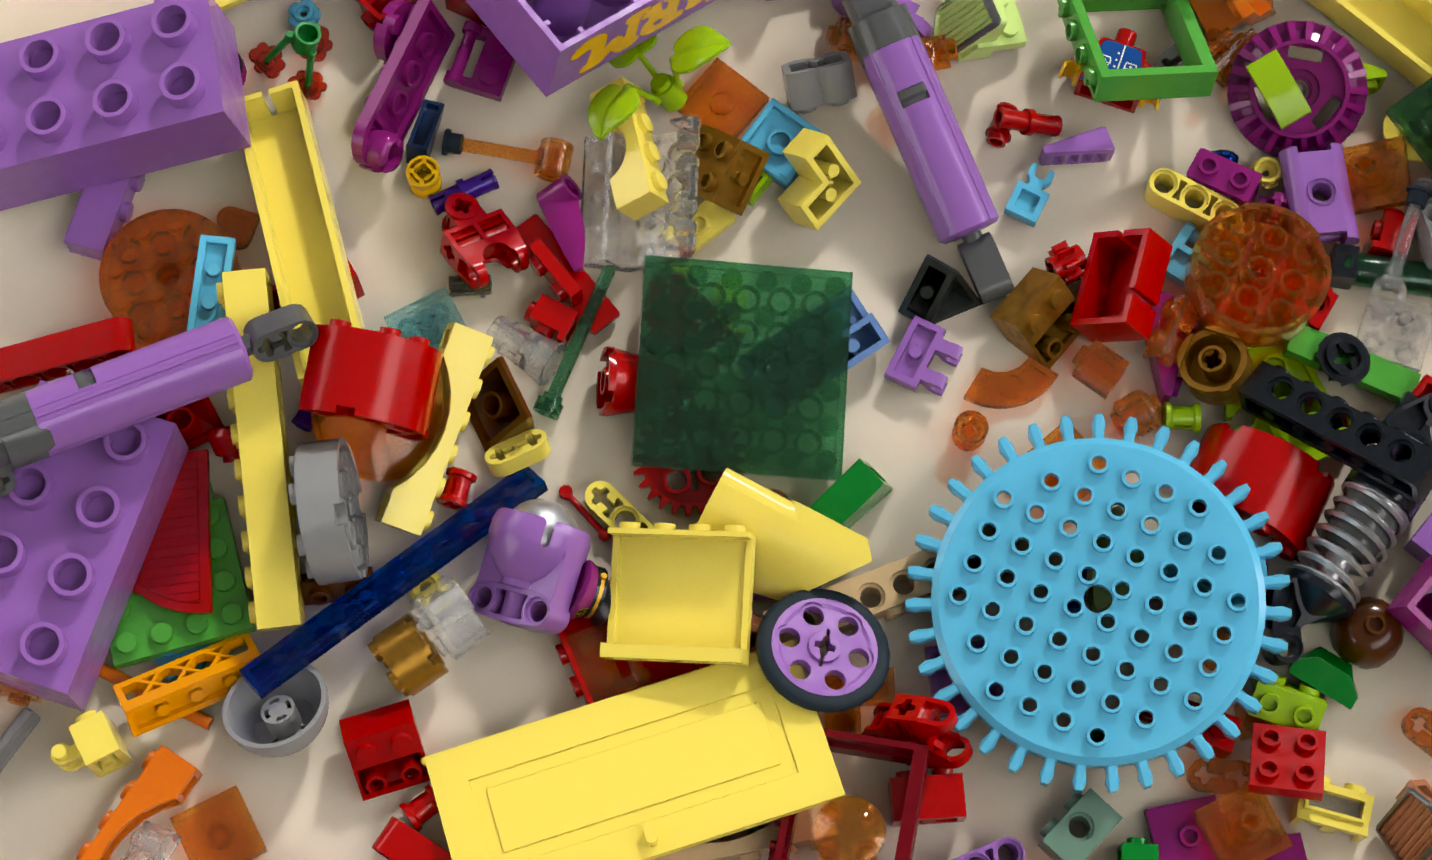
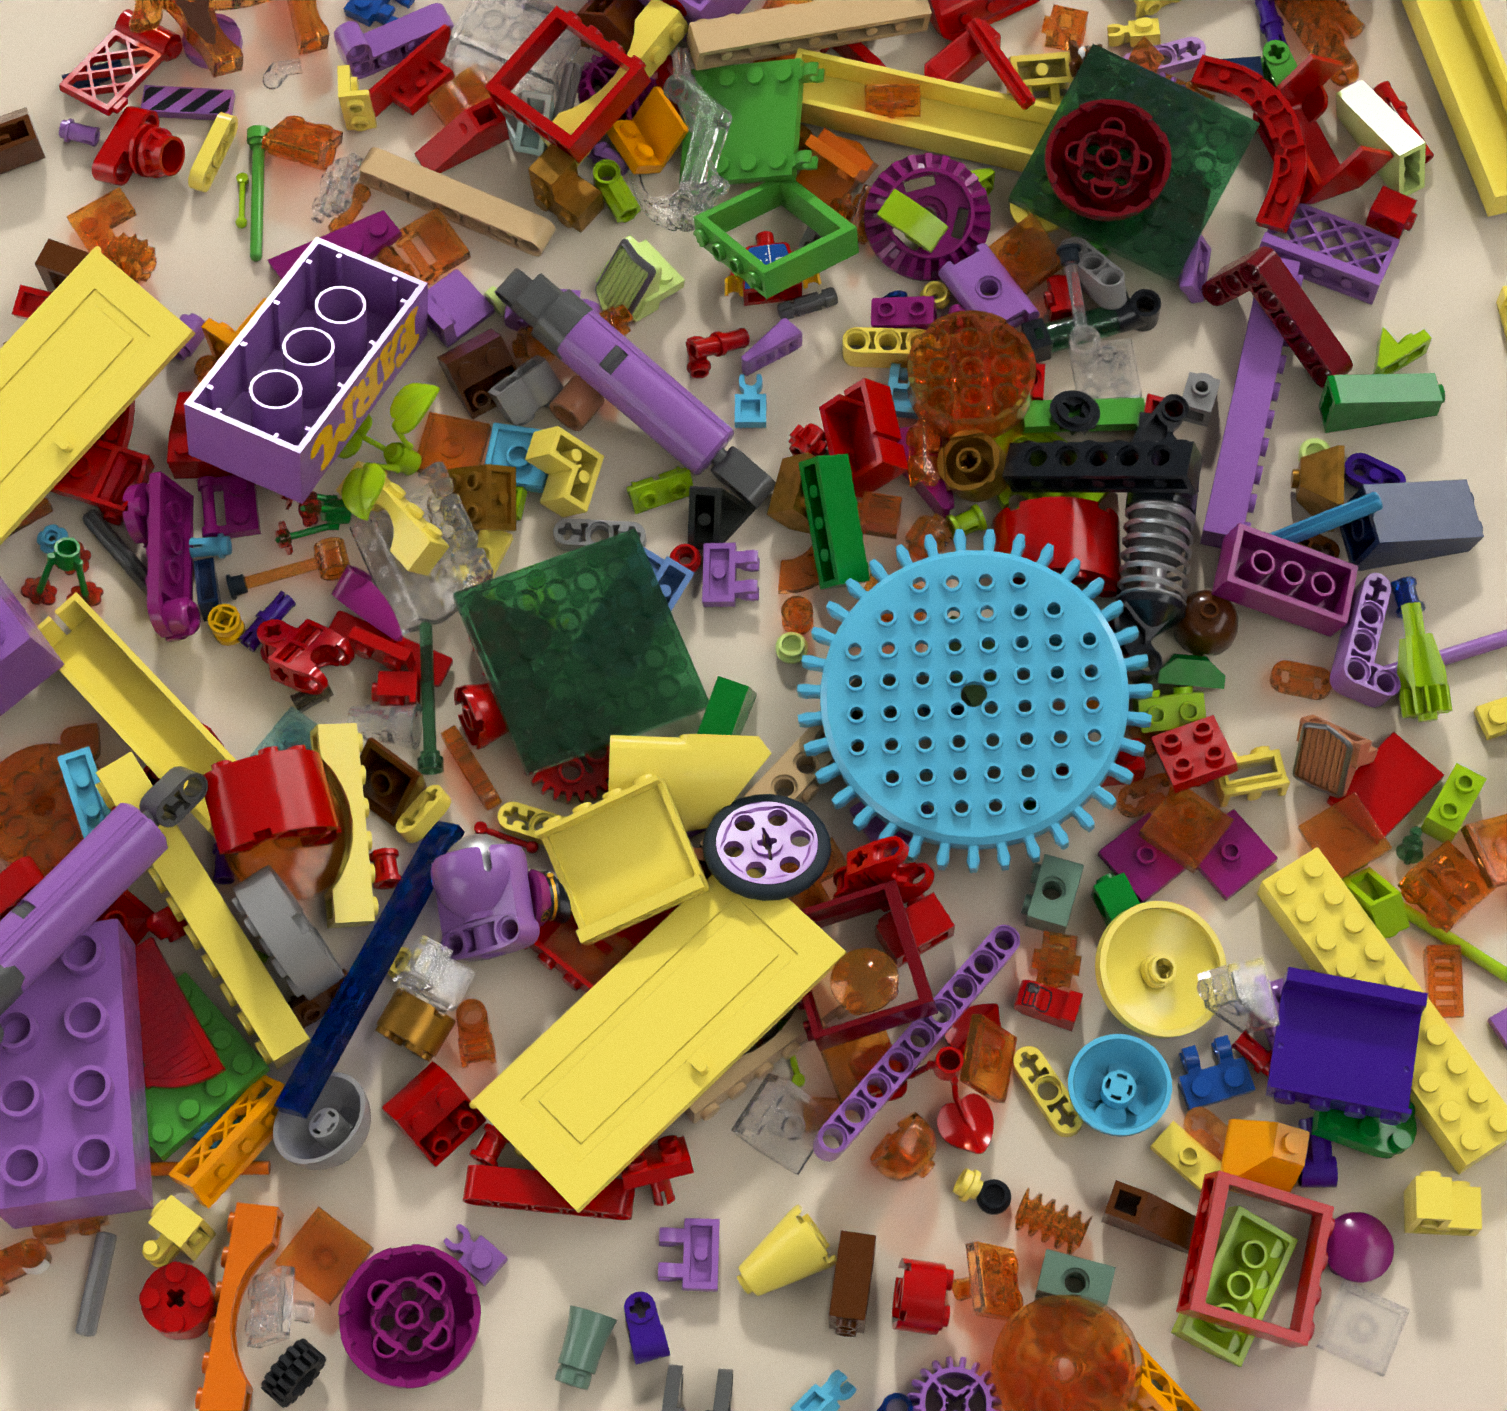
camera: 20 degrees left, 5 degrees down
none -> dark grey axle [82,509,148,596]
none -> red brick [139,1261,218,1340]
none -> medium azure pin [189,533,232,559]
none -> plant [275,491,351,556]
none -> reddish brown slope [436,328,517,419]
none -> clear orange beam [440,725,502,811]
none -> clear orange piece [456,999,497,1068]
none -> nougat piece [549,375,605,431]
none -> light grey beam [553,518,647,555]
none -> lime hinge [626,466,693,514]
none -> red plate [670,544,702,573]
none -> yellowish green plate [775,632,808,664]
none -> dark grey axle [777,287,838,320]
none -> green brick [798,454,870,590]

